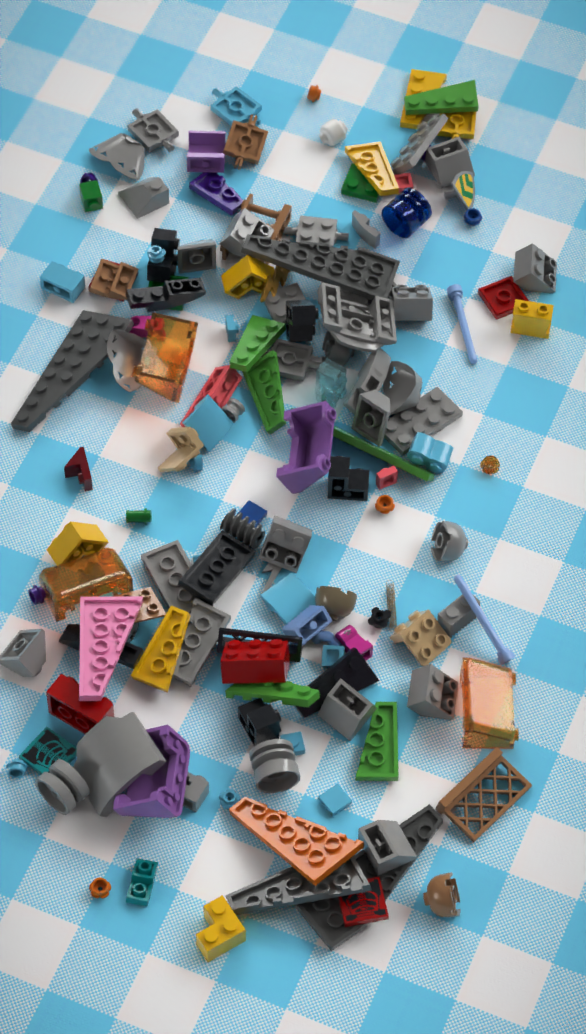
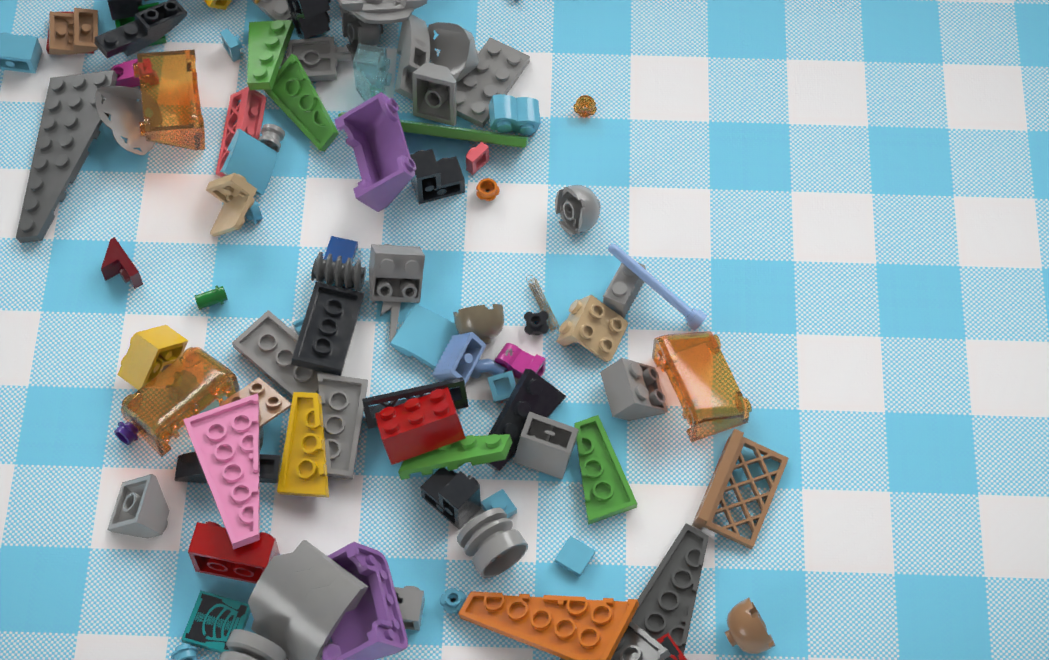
camera: 20 degrees left, 5 degrees up
light grey slope [358,820,417,876] -> none

